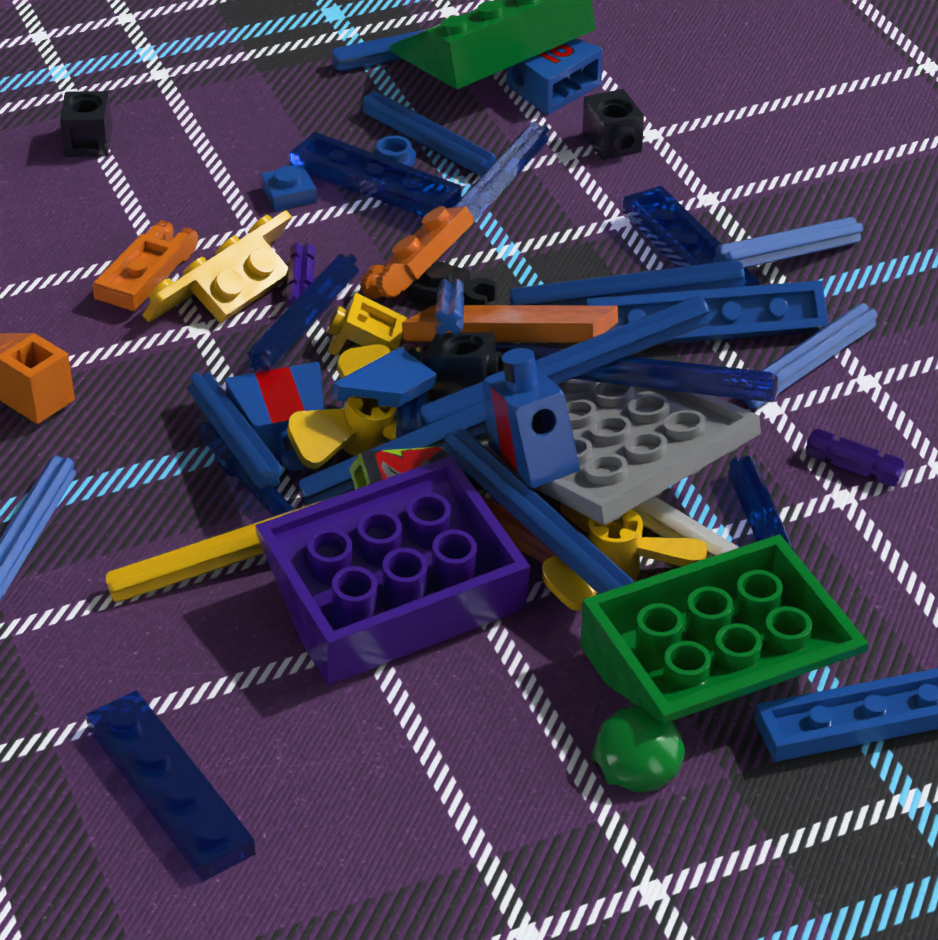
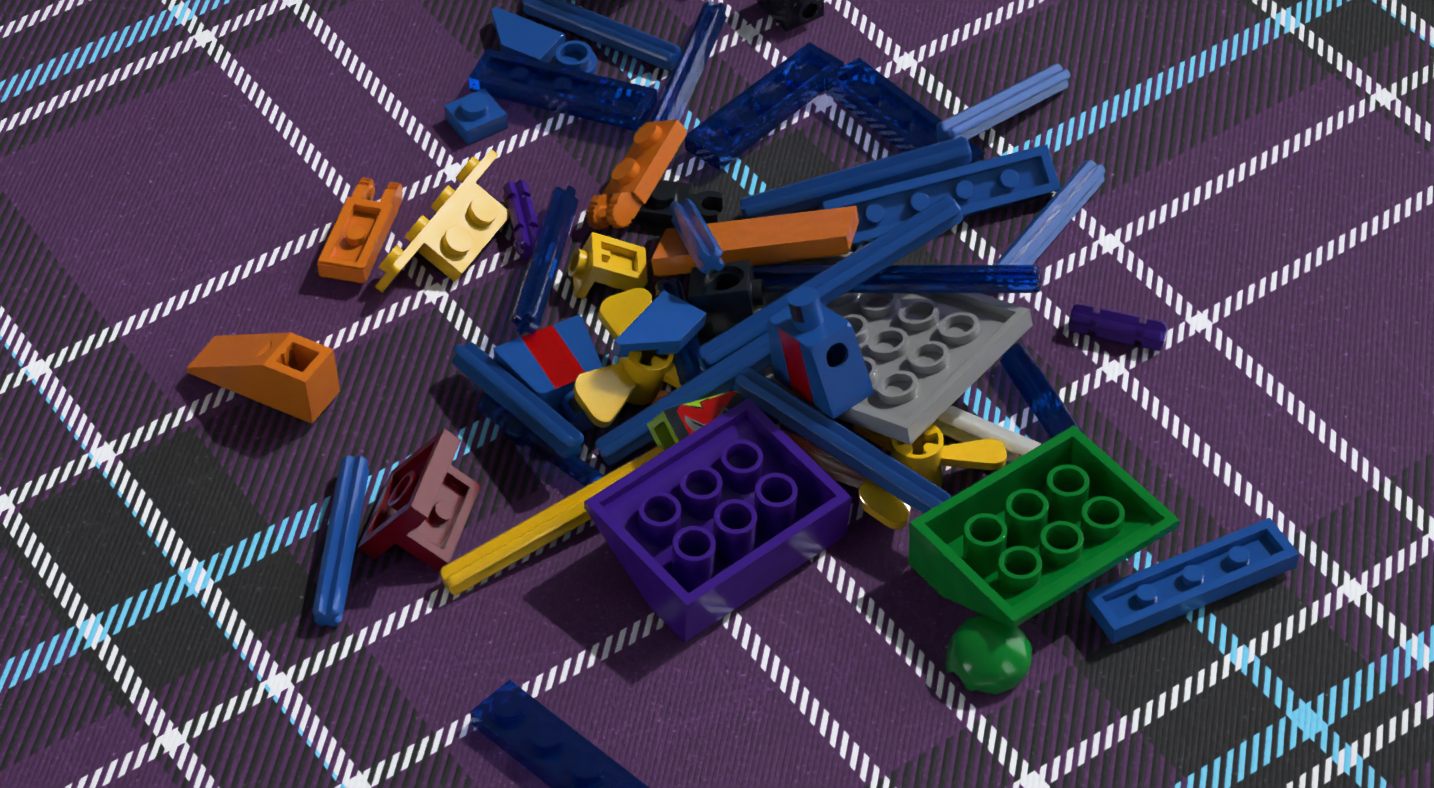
camera: 10 degrees left, 5 degrees up
black brick [60,91,113,157] -> none
none -> dark red bracket [357,428,481,571]
none -> blue tile [491,7,565,72]
none -> clear blue plate [685,42,844,171]

